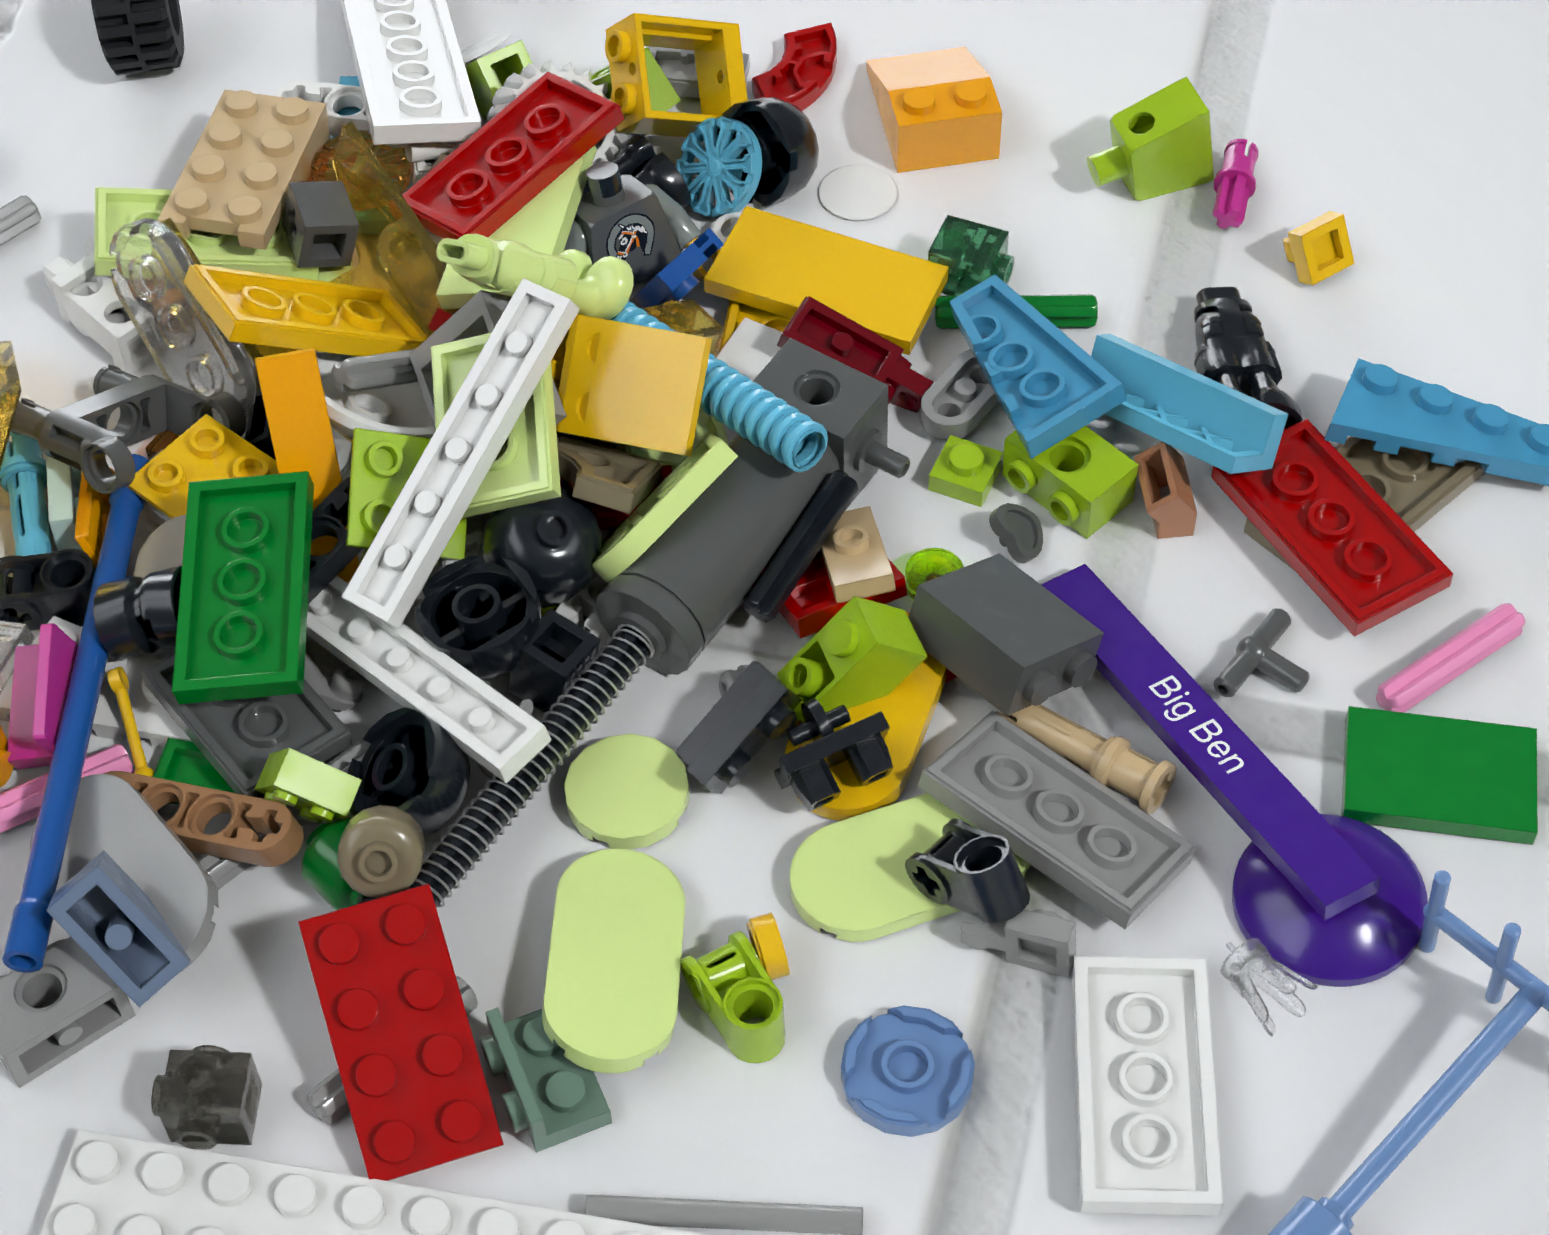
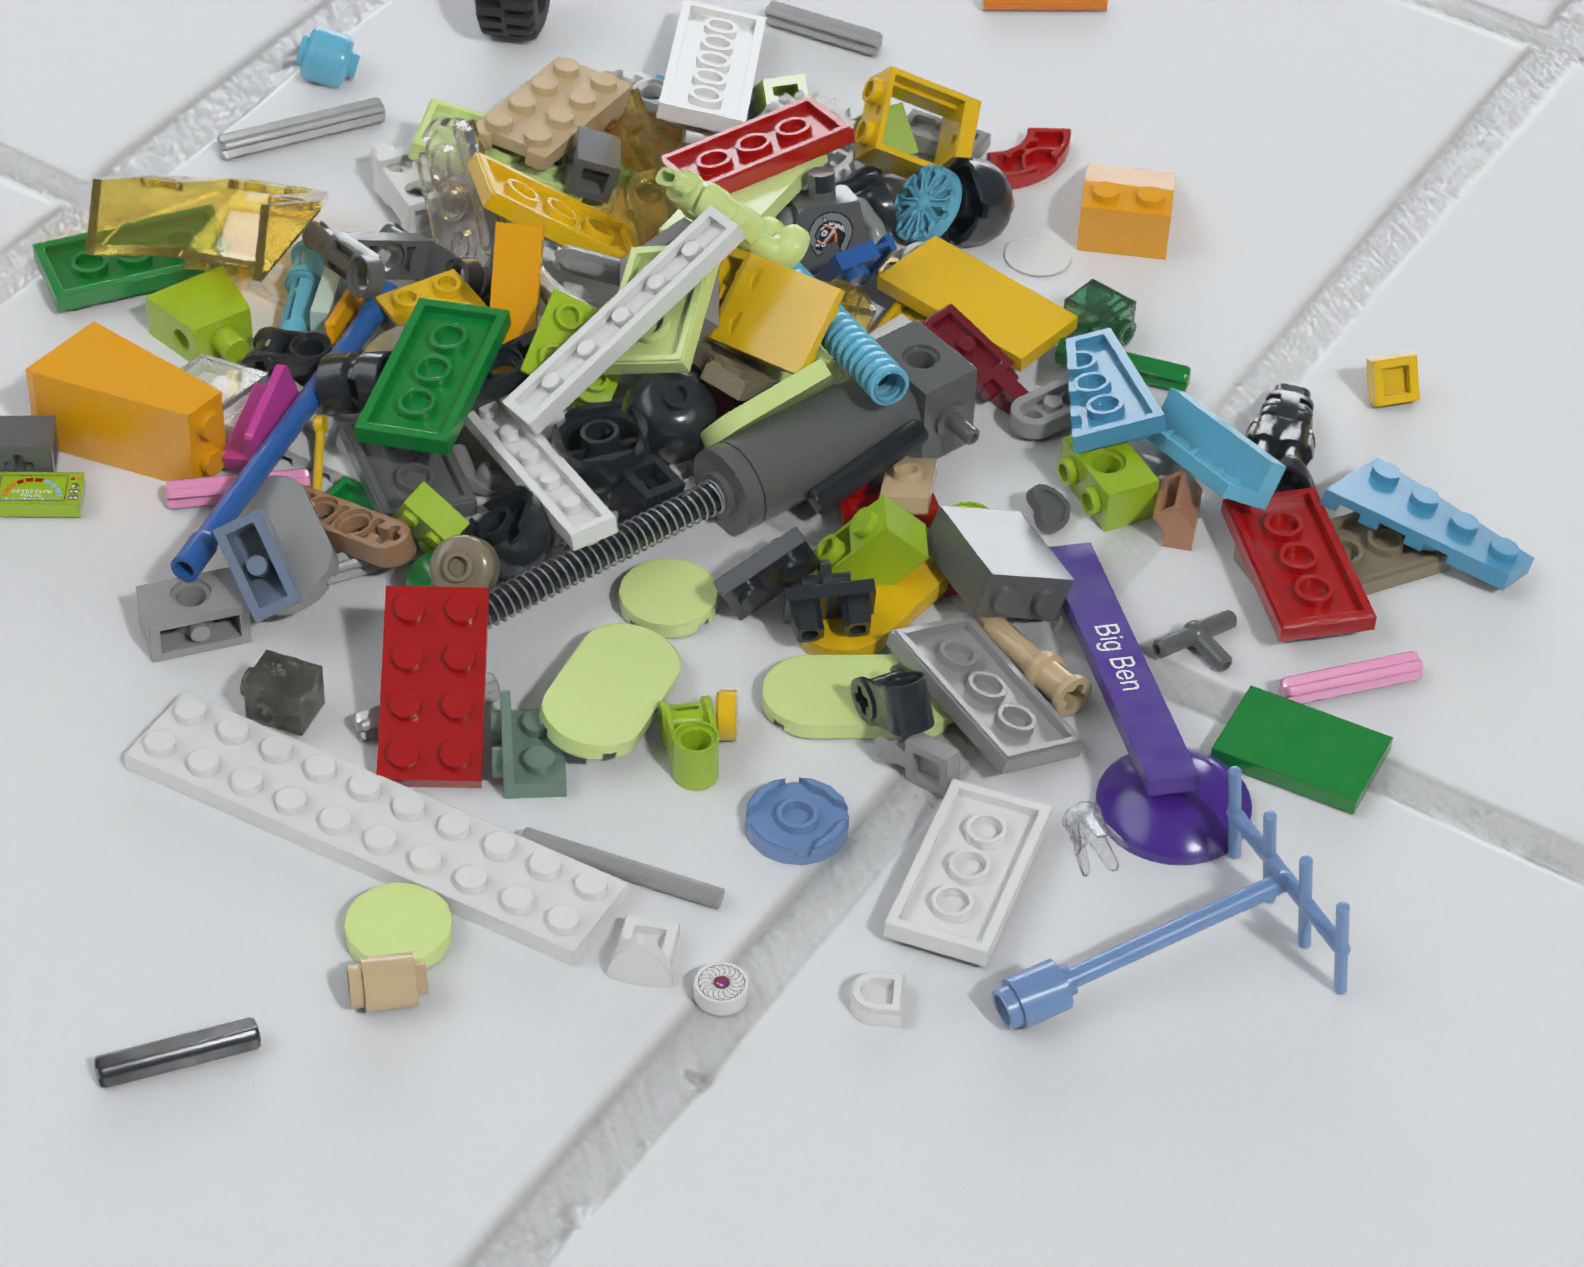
camera: 15 degrees right, 10 degrees down
lime plate [928,435,1003,507] -> none
lime torso [1087,77,1214,201] -> none
dark pink axle [1212,139,1259,230] -> none

